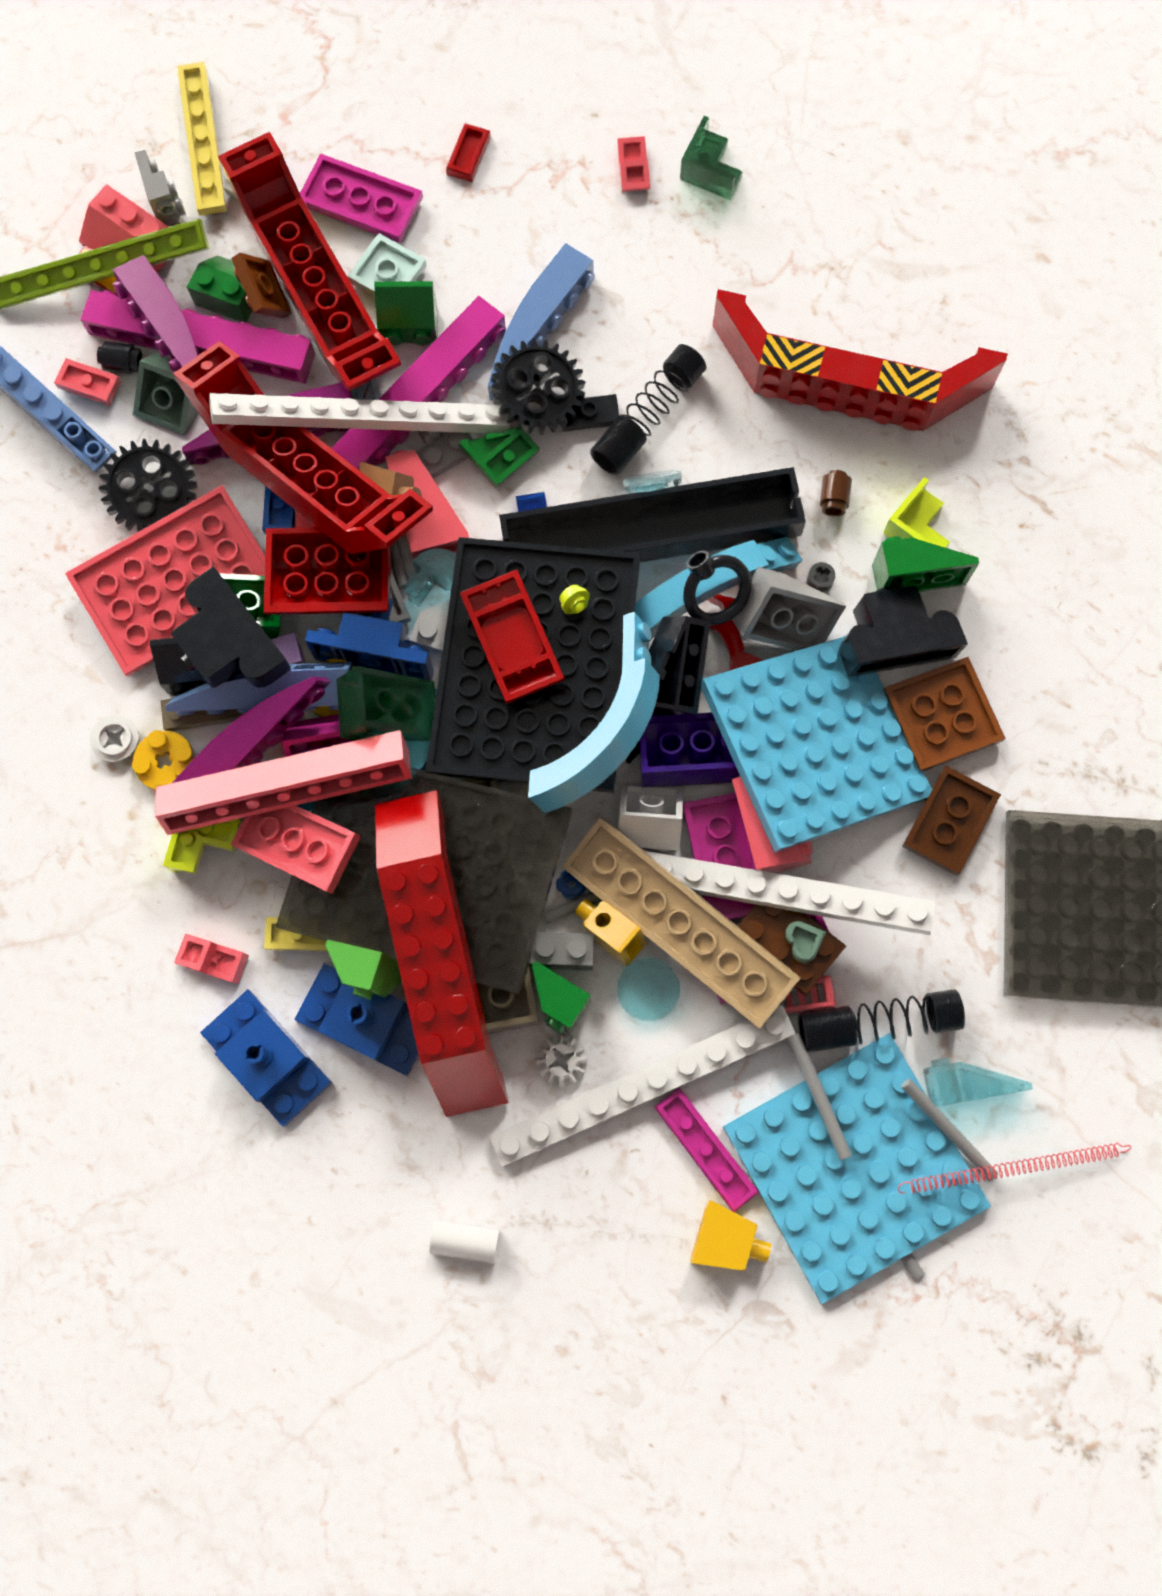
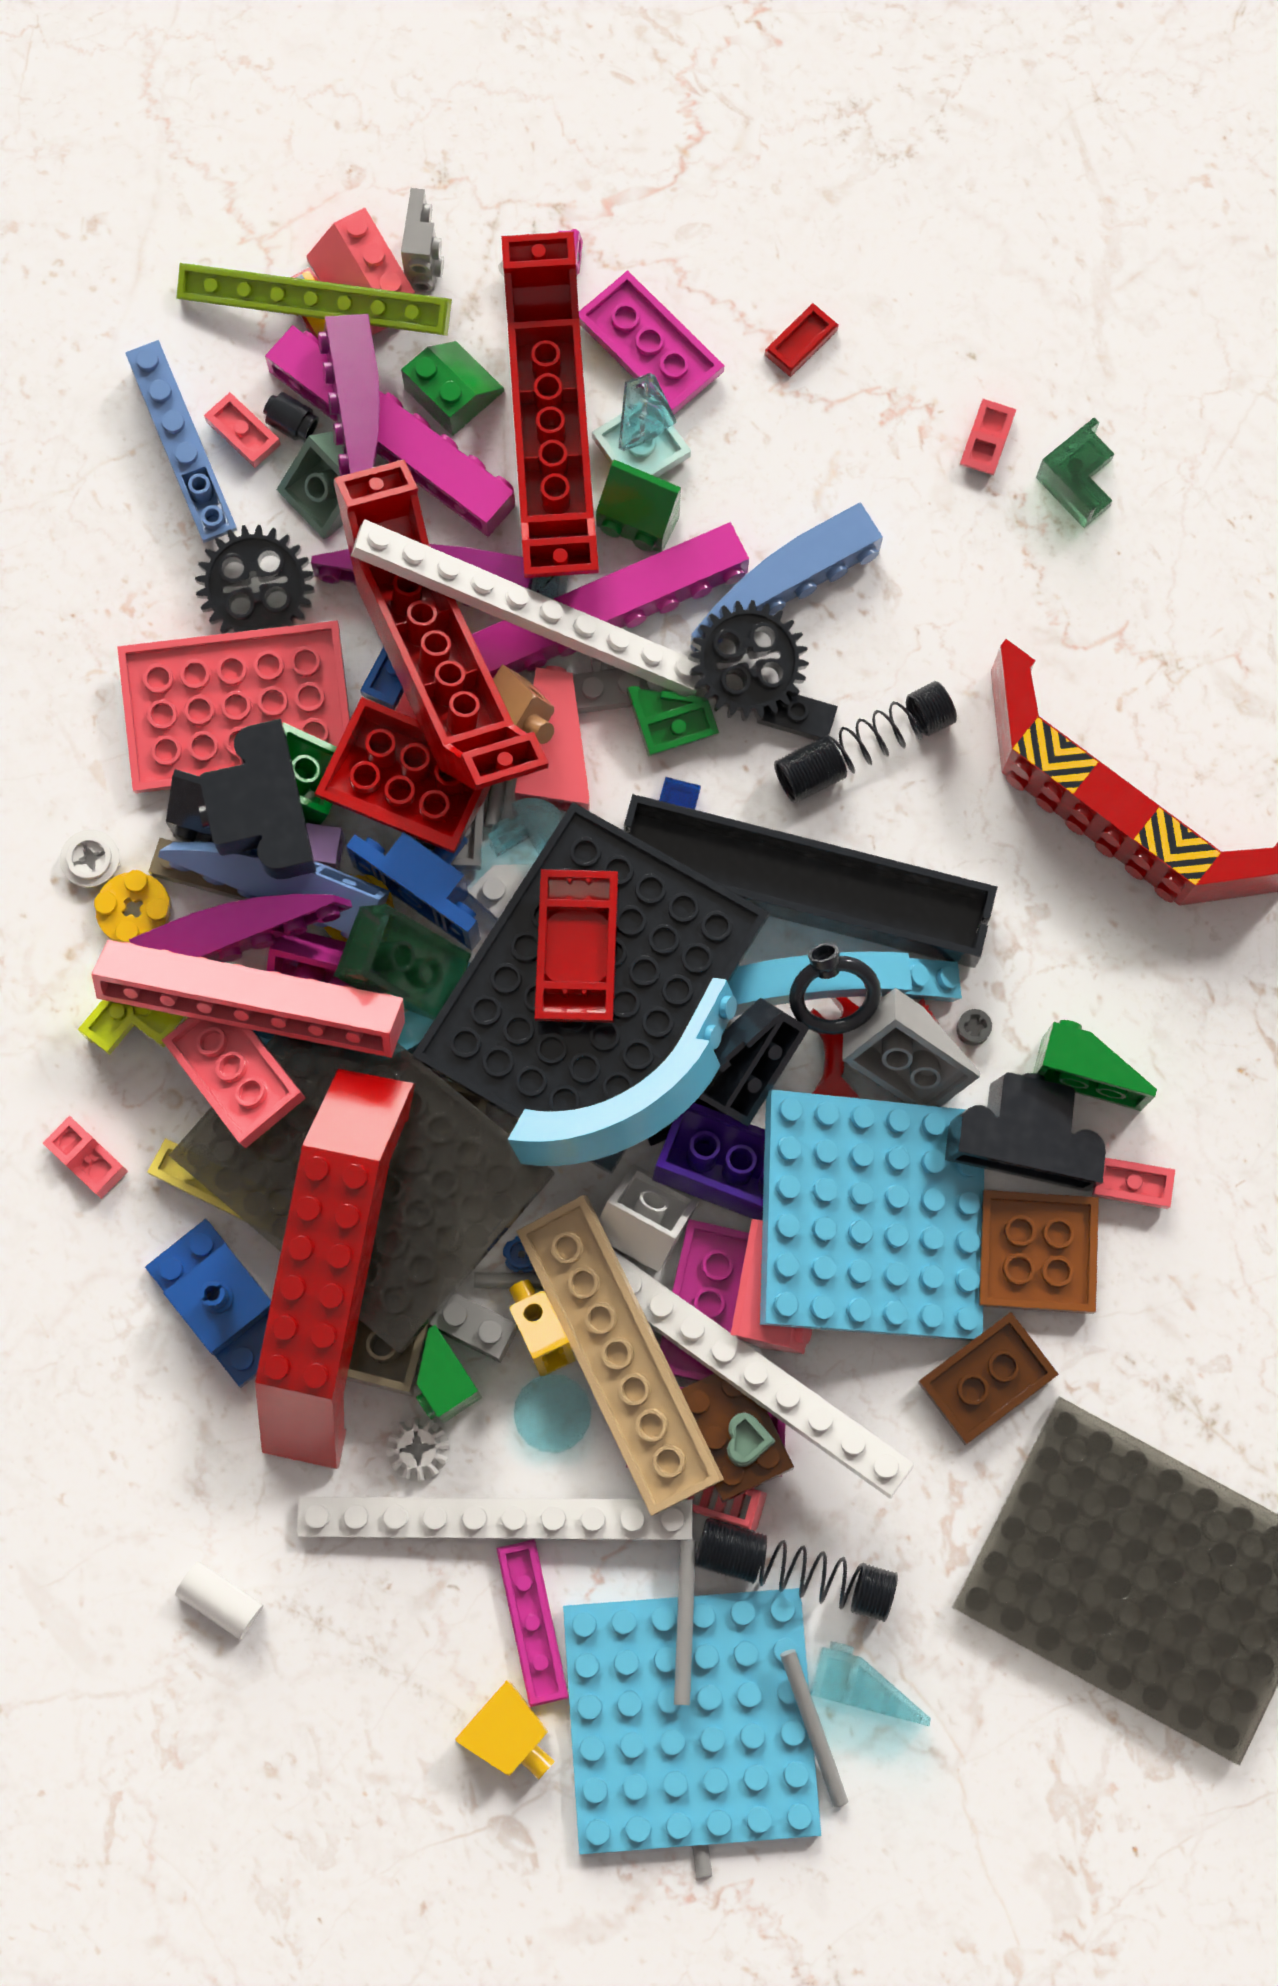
camera: 20 degrees right, 0 degrees up
light yellow plate [177,62,227,216] -> none
blue brick [200,989,333,1127] -> none
dark orange plate [231,253,292,318] -> none
bright green slope [325,940,402,1000] -> none
neon yellow plate [559,585,590,614] -> none
clear light blue tile [623,470,682,492] -> none
reddish brown brick [820,470,852,517] -> none
neon yellow panel [883,477,950,548] -> none
coral piece [898,1143,1132,1194] -> none
none -> clear light blue slope [618,373,677,451]
none -> coral plate [1092,1158,1175,1209]

